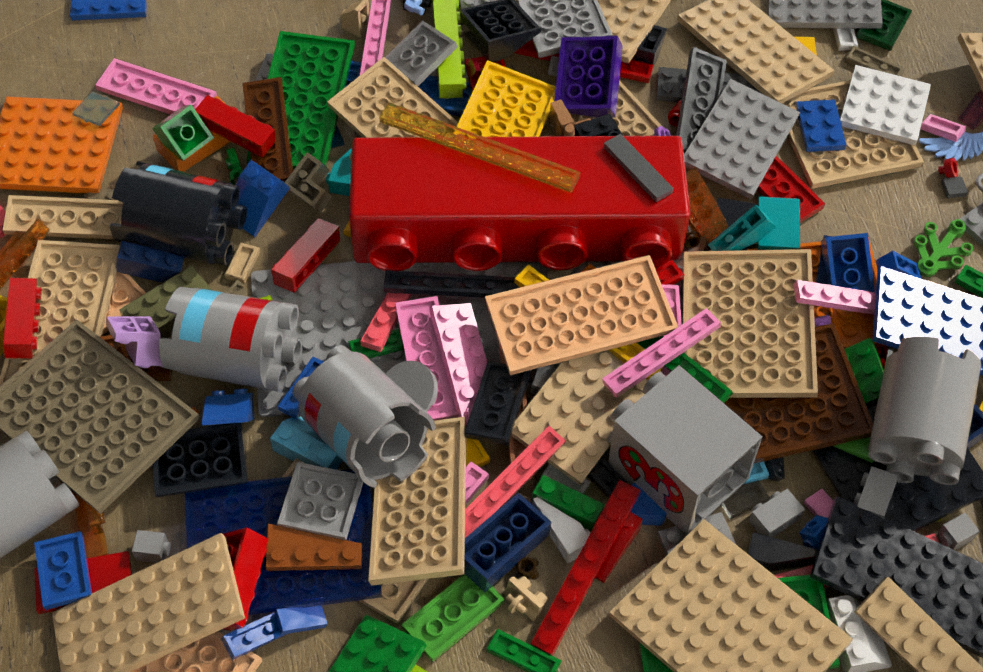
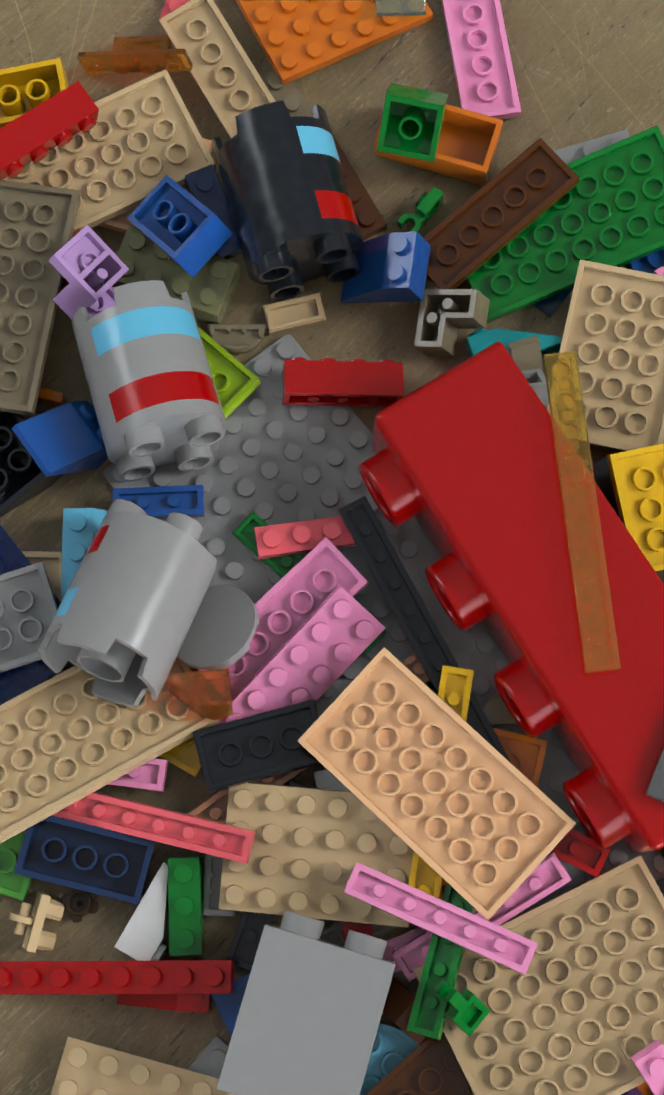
camera: 65 degrees right, 20 degrees up
red brick [195,95,276,158] -> none
none -> blue slope [127,175,233,278]
none -> clear orange slope [166,668,233,720]
none -> green plate [434,979,490,1037]

